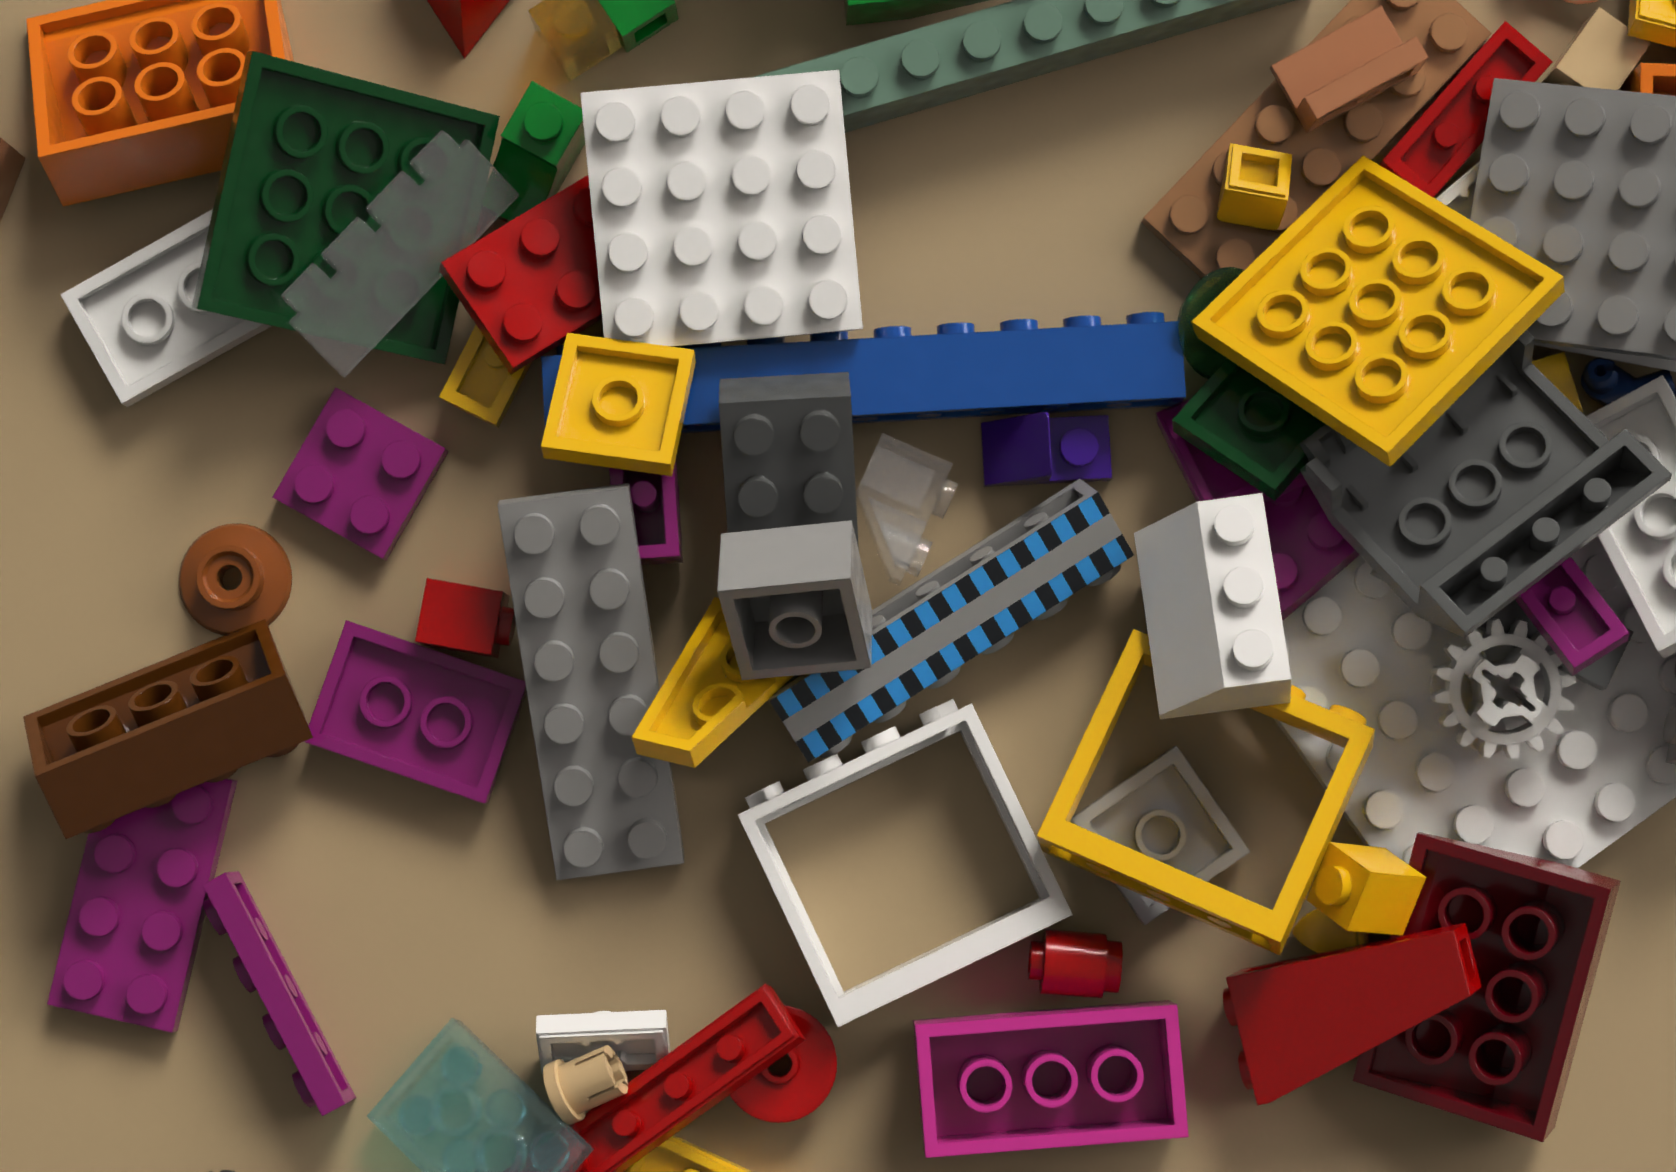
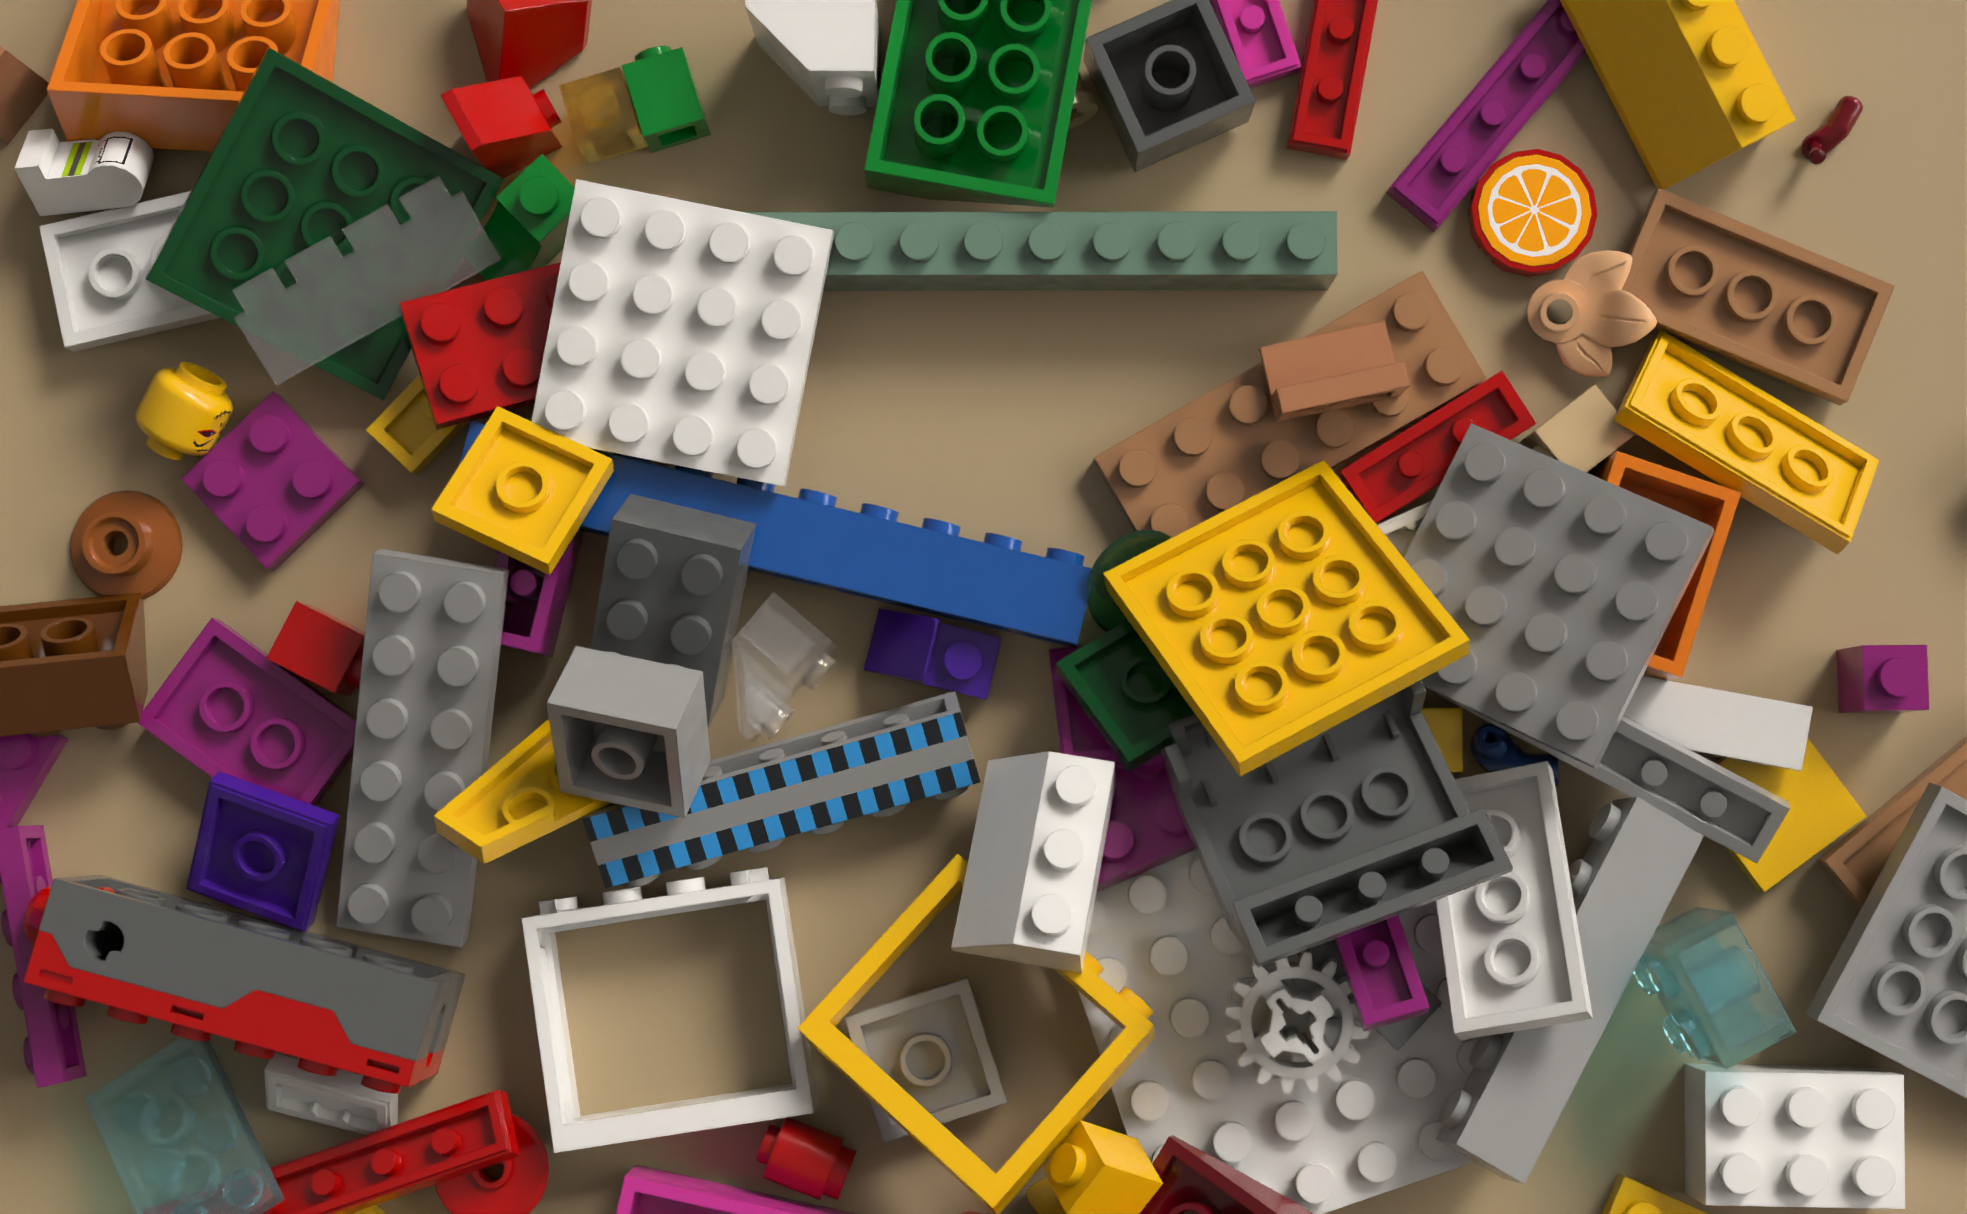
camera: 25 degrees right, 0 degrees up
tan bush [543,1045,628,1125] -> none
yellow slope [1217,143,1292,230] -> none
none -> white leg [14,129,154,216]
none -> dark grey piece [23,875,466,1094]
none -> yellow head [135,362,233,460]
none -> dark purple tile [186,771,340,932]
none -> red slope [440,76,562,178]

